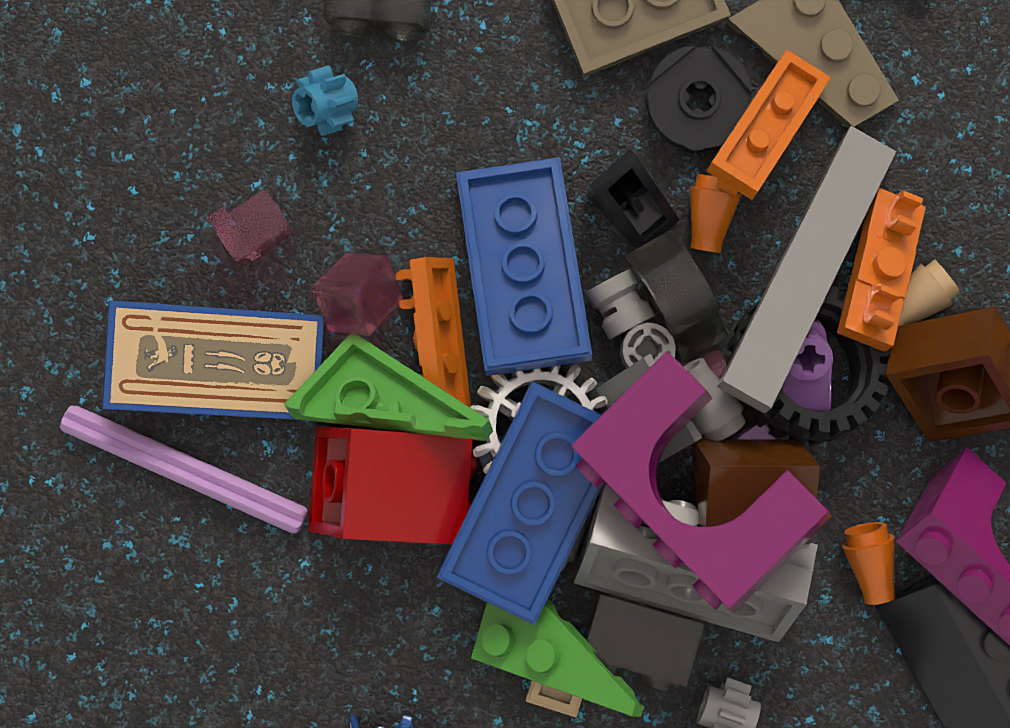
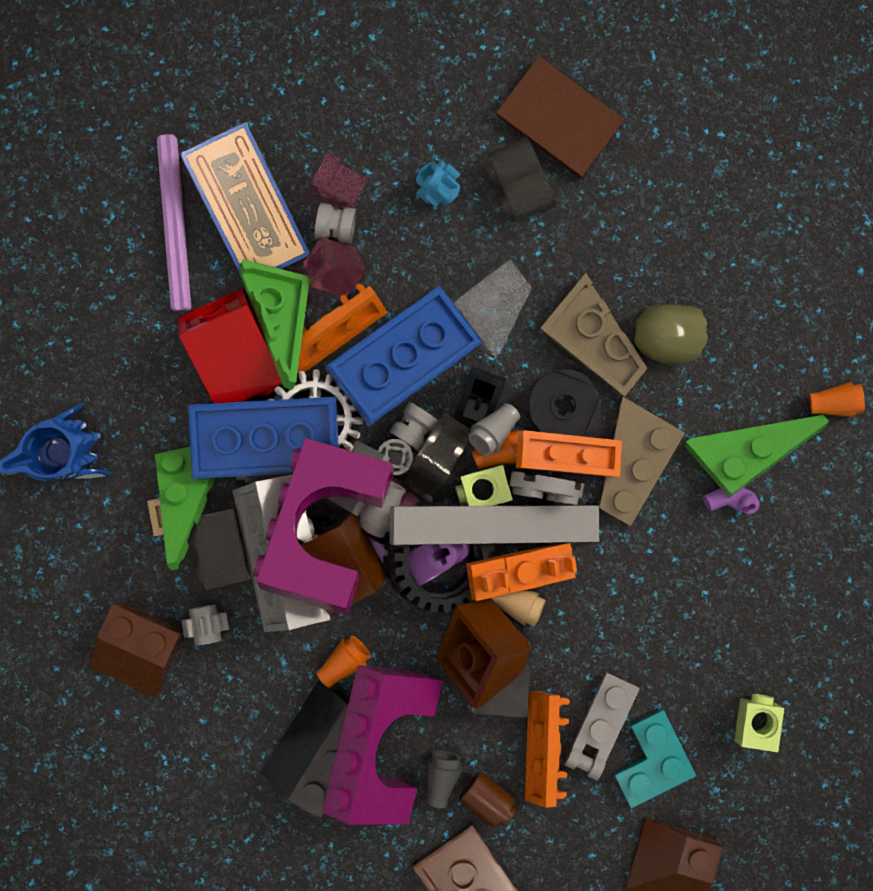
camera: 60 degrees right, 0 degrees up
none -> light grey wheel [315,203,357,244]
none -> clear wing [453,260,532,358]
none -> yellowish green brick [455,465,513,506]
none -> light grey cone [468,403,520,456]
none -> light grey plate [509,471,584,505]

